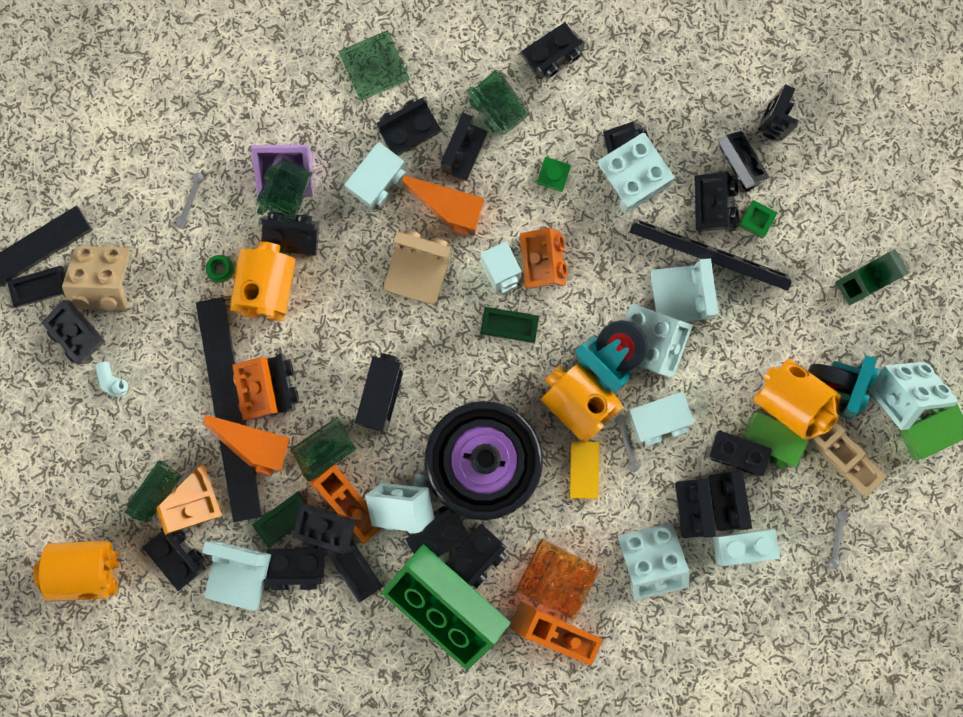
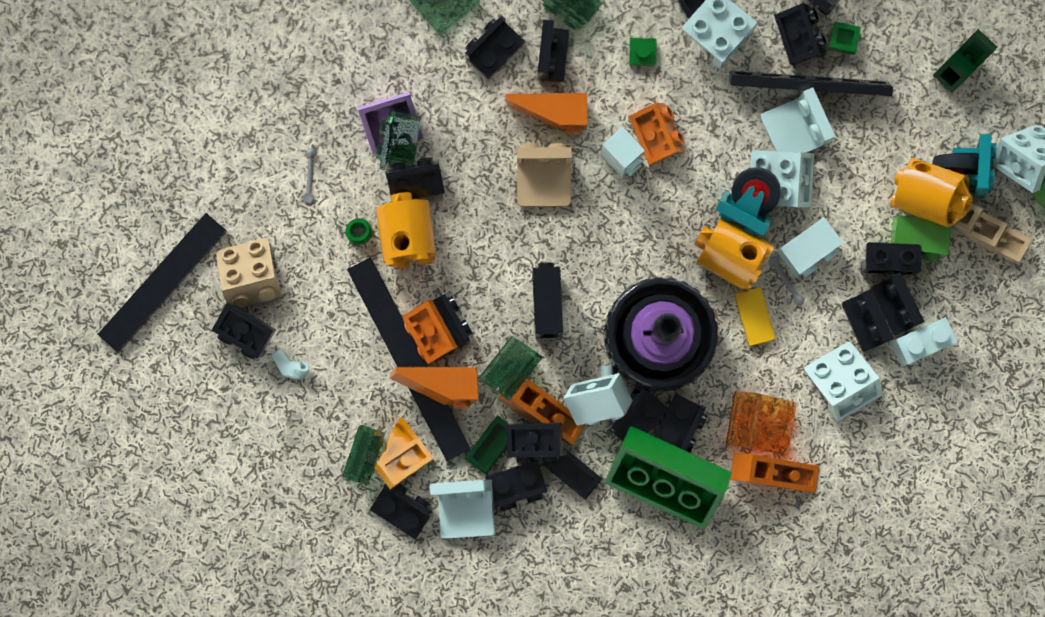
camera: 15 degrees left, 0 degrees up
black tile [7,266,65,308] -> none
light orange cylinder [33,540,119,602] -> none
light aqua brick [344,142,407,210] -> none
dark green tile [480,307,539,344] -> none
light grey hinge [828,510,848,569] -> none

